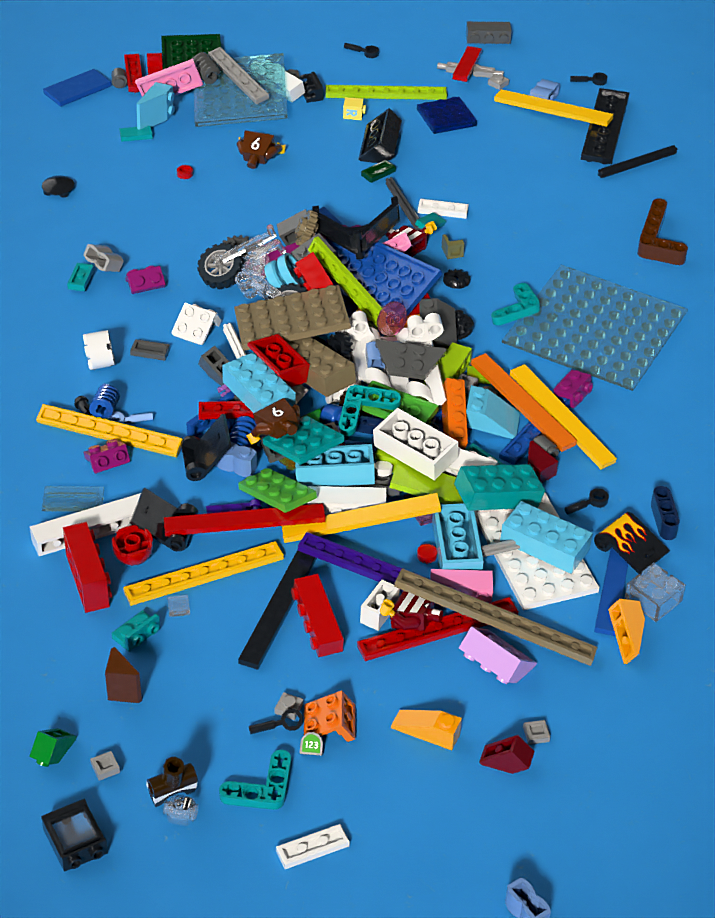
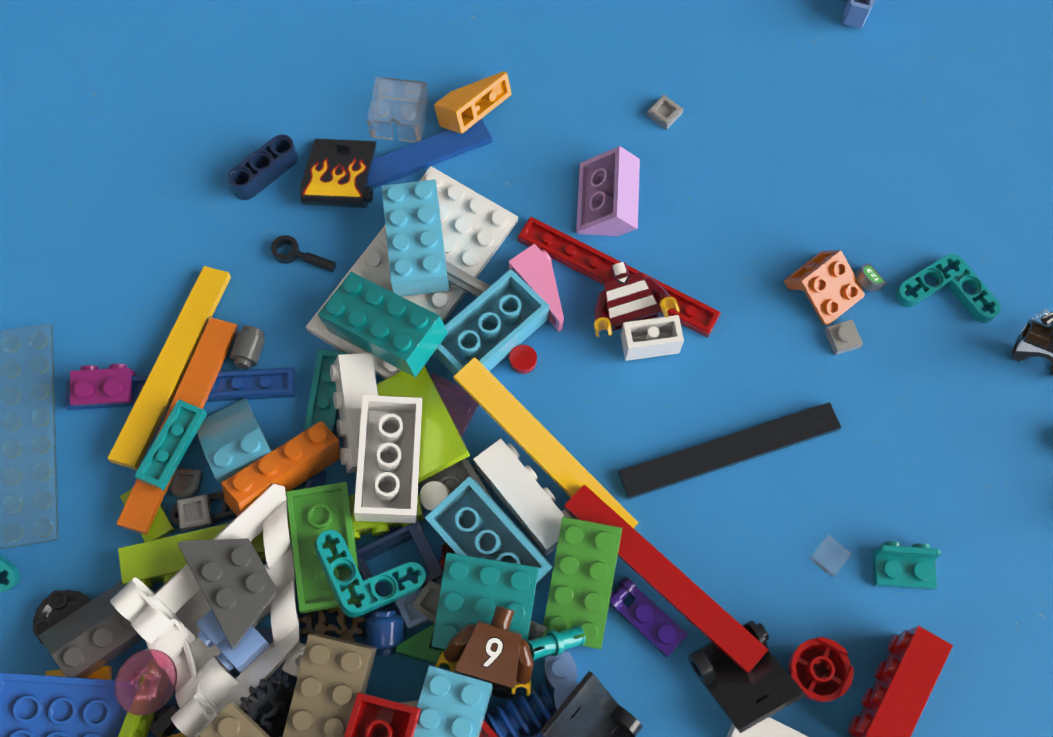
camera: 130 degrees left, 25 degrees up
reddish brown slope [105,647,142,703] -> none
yellow tile [123,541,284,606] -> none
black piece [249,709,303,735] -> none
white tile [276,824,350,869] -> none
red brick [291,574,344,657] -> none
dark purple plate [298,532,456,608] -> none
light orange slope [391,710,462,750] -> none
dark tan plate [394,568,597,666] -> none
dark red slope [479,735,535,774] -> none
dark red slope [527,440,558,484] -> none
none -> teal plate [134,399,207,491]
none -> teal pin [527,626,585,661]

